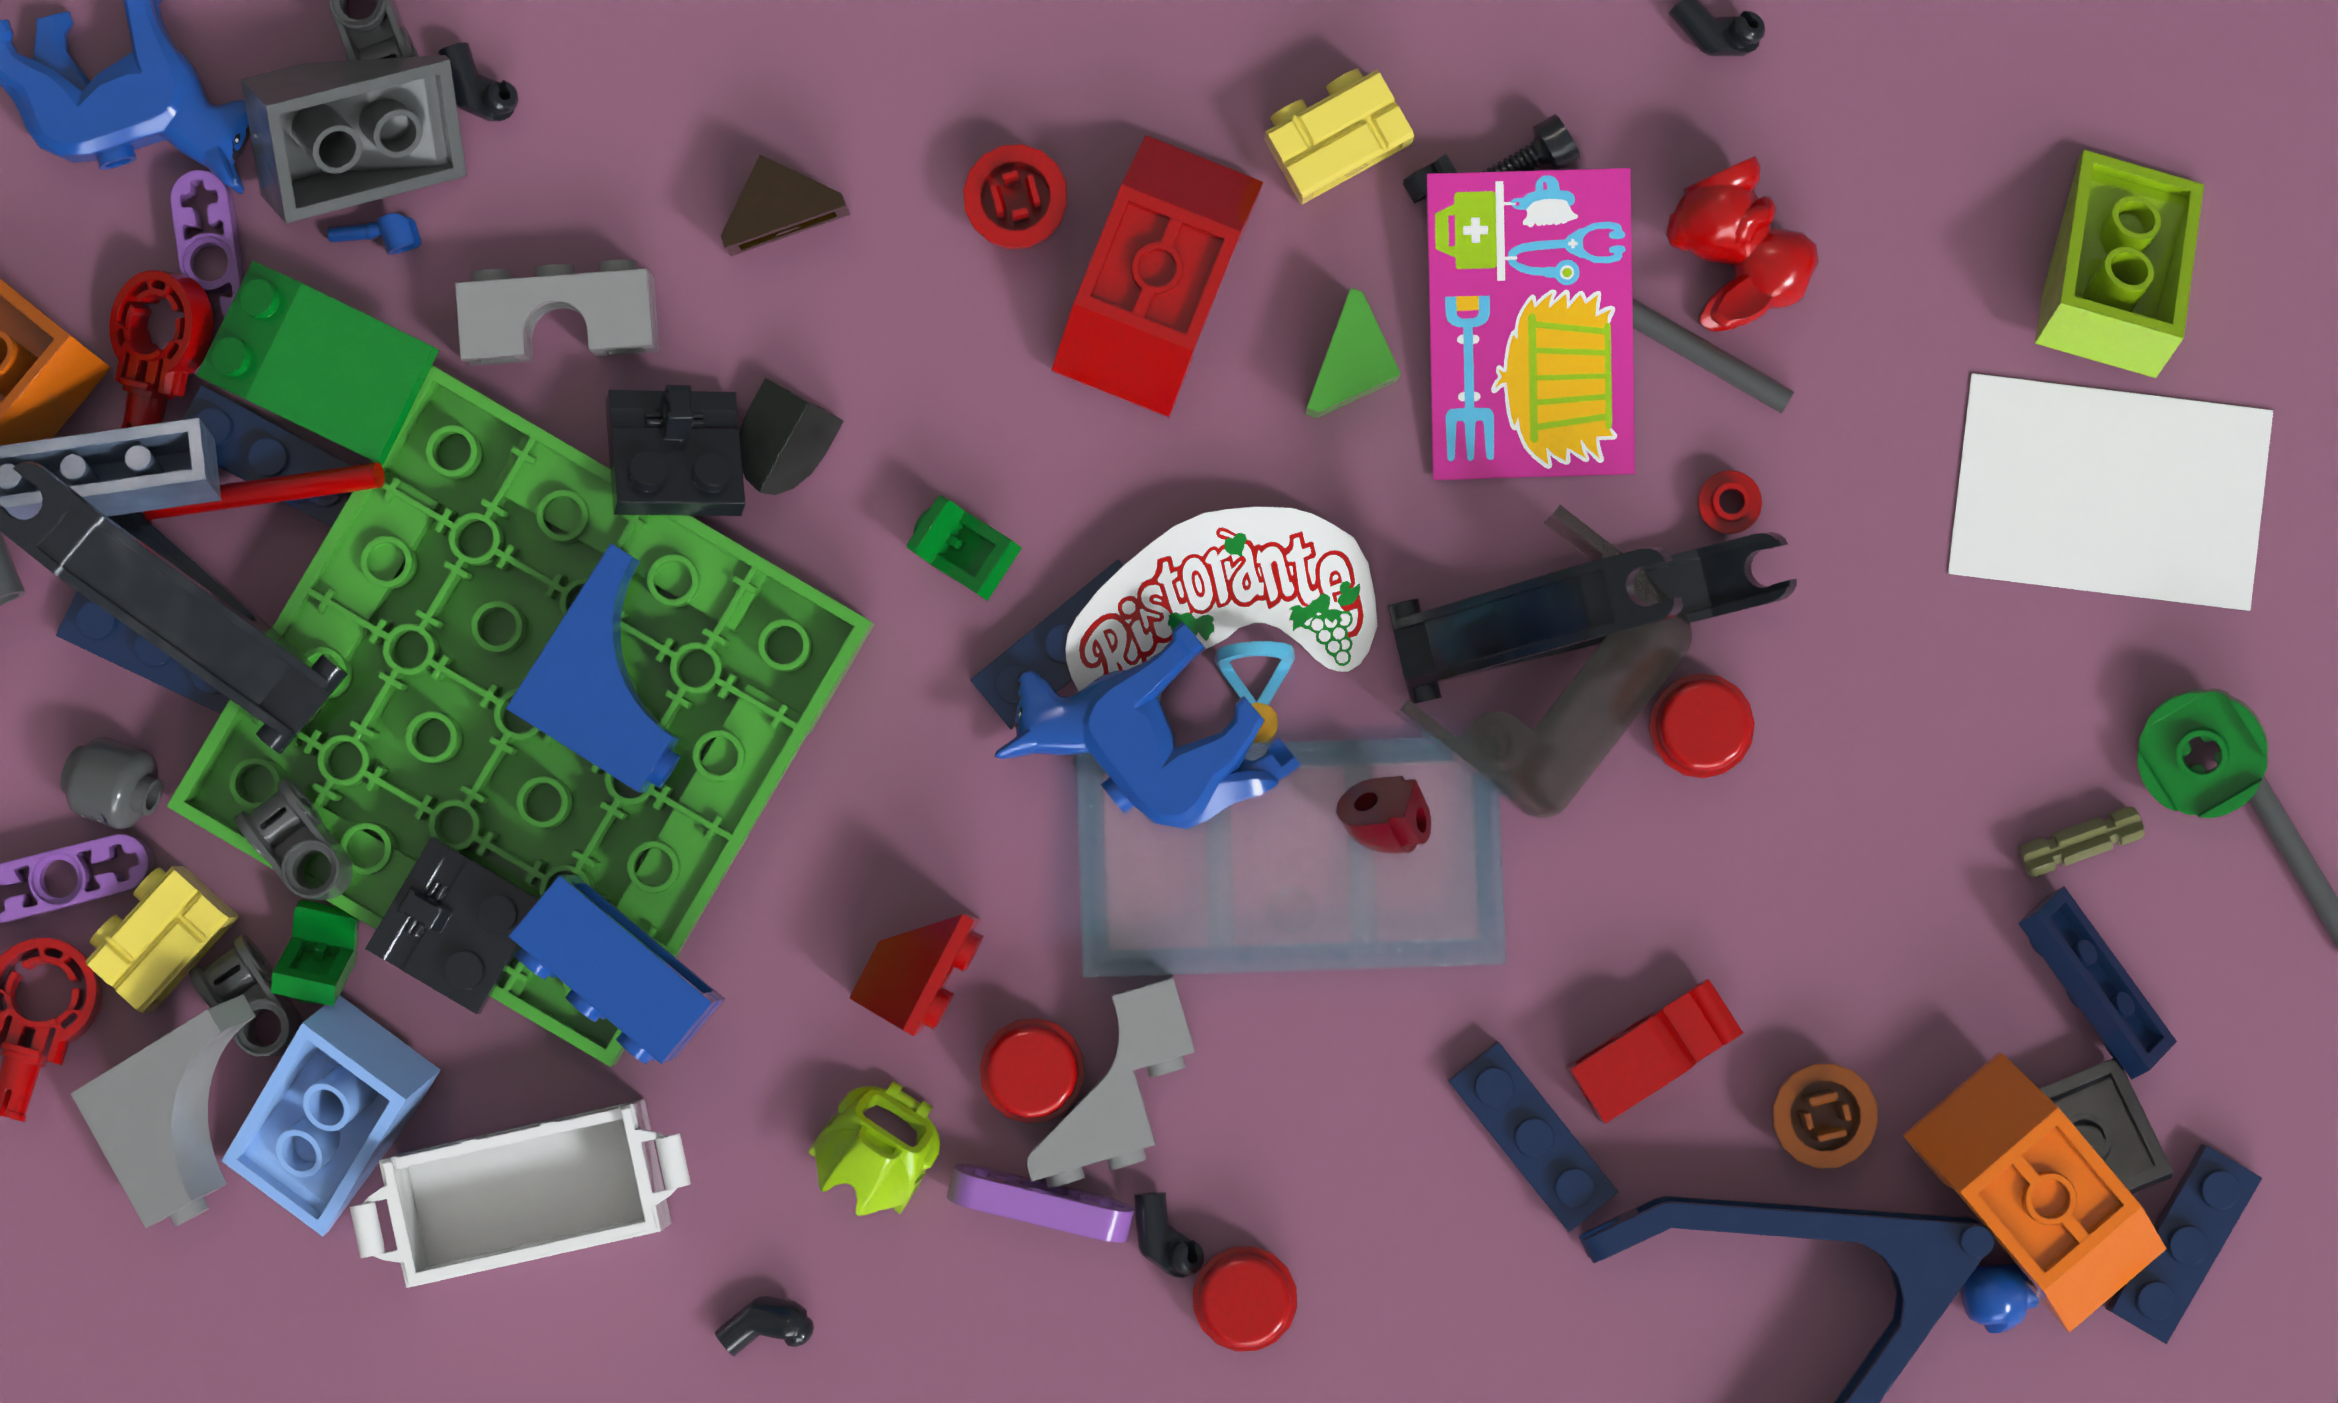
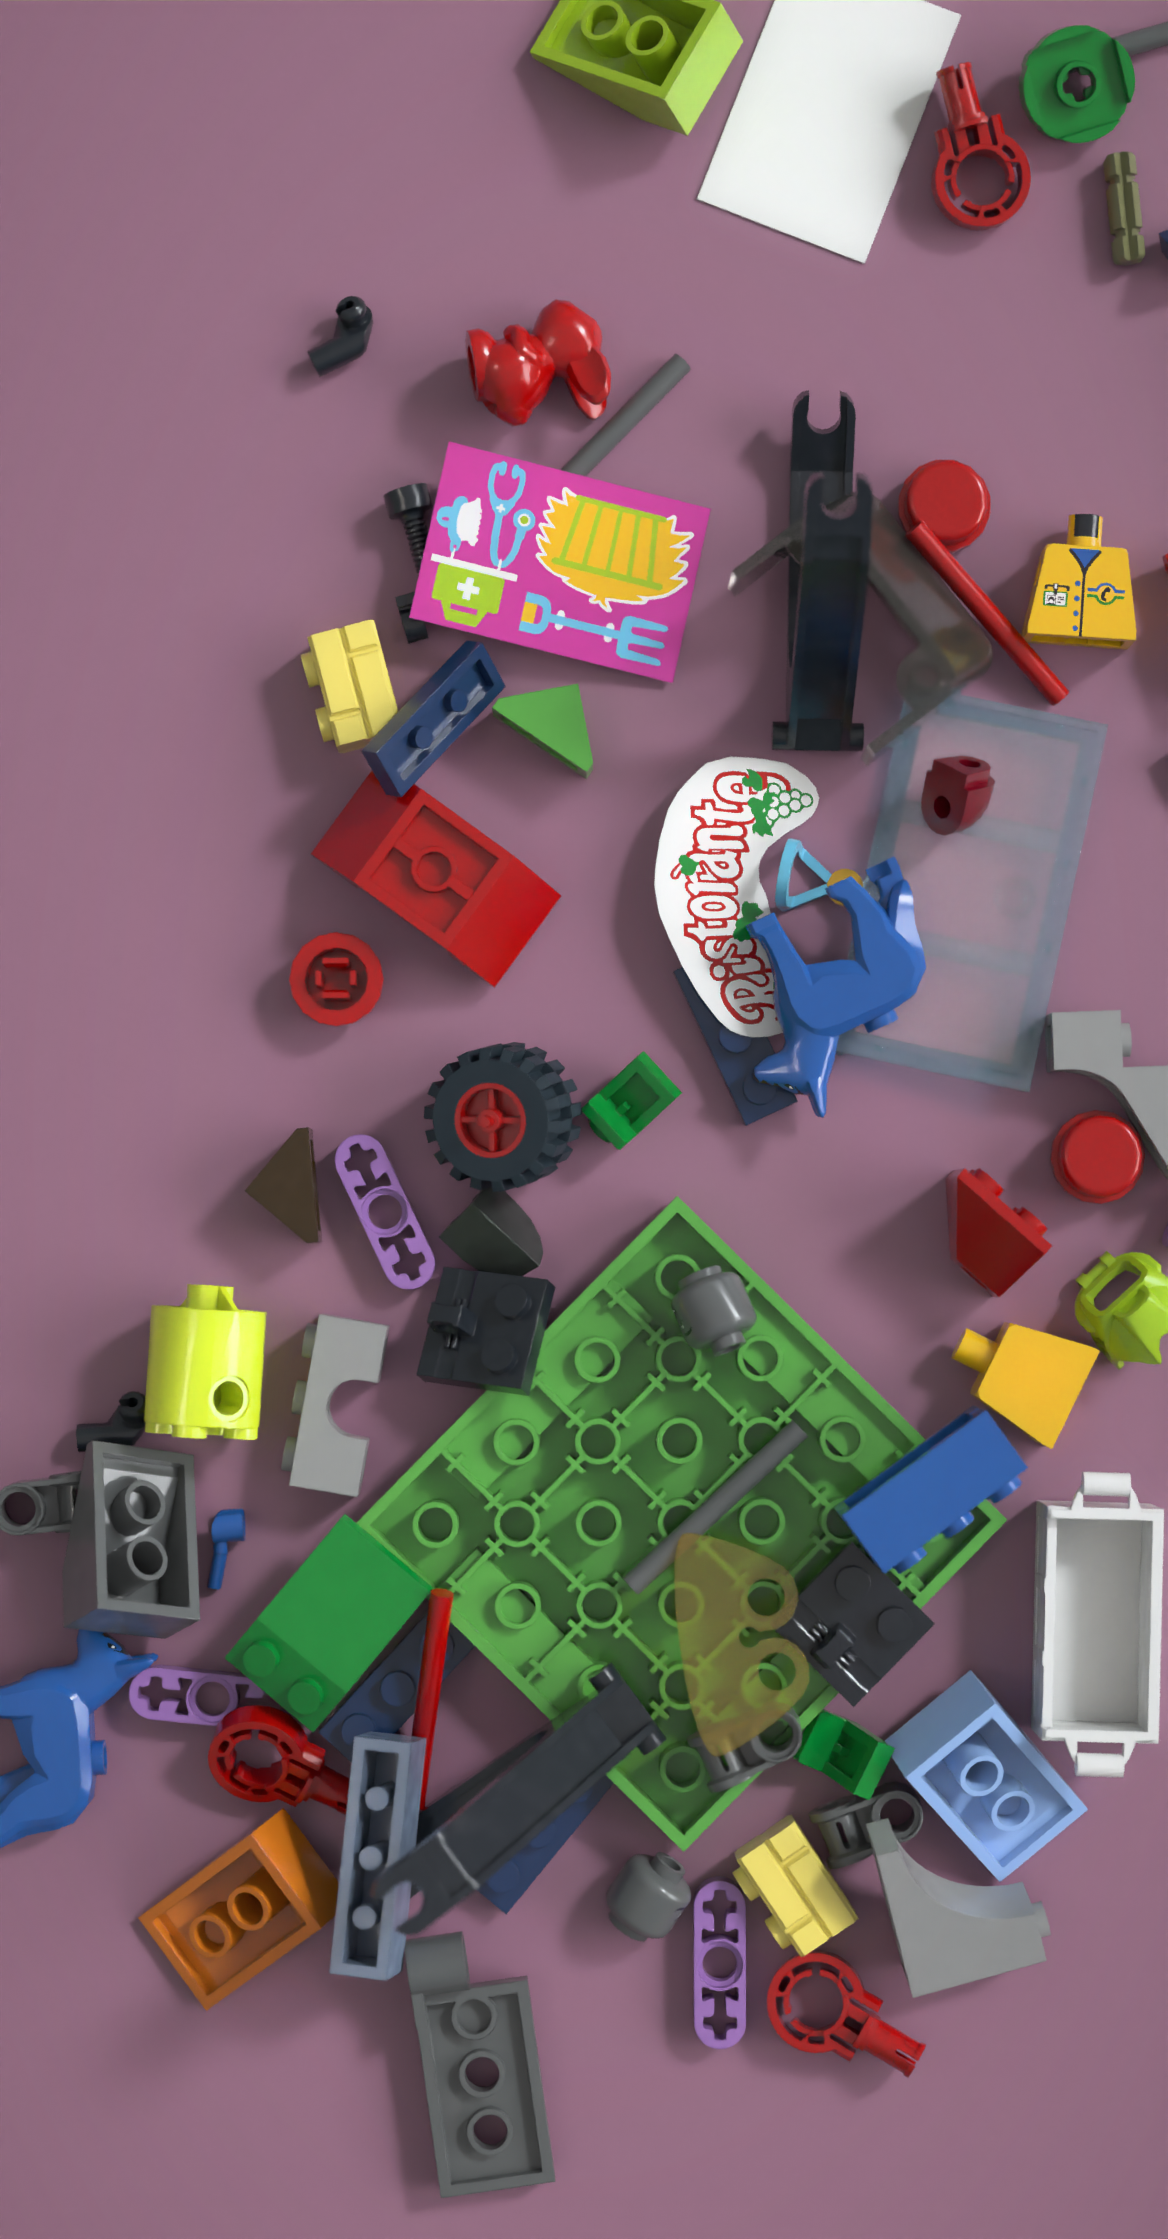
camera: 80 degrees left, 0 degrees up
blue arch [506,544,681,793] -> none
red plate [1697,470,1762,535] -> none
none -> neon yellow cylinder [144,1284,267,1440]
none -> medium lavender beam [335,1134,436,1289]
none -> dark blue plate [361,640,506,797]
none -> black wheel [424,1042,582,1192]
none -> dark grey bar [623,1420,808,1595]
none -> dark grey head [671,1265,757,1356]
none -> clear yellow piece [674,1533,809,1756]
none -> red bar [905,521,1069,706]
none -> red pin [931,62,1031,231]
none -> yellow torso [951,1322,1100,1449]
none -> yellow torso [1021,514,1137,649]

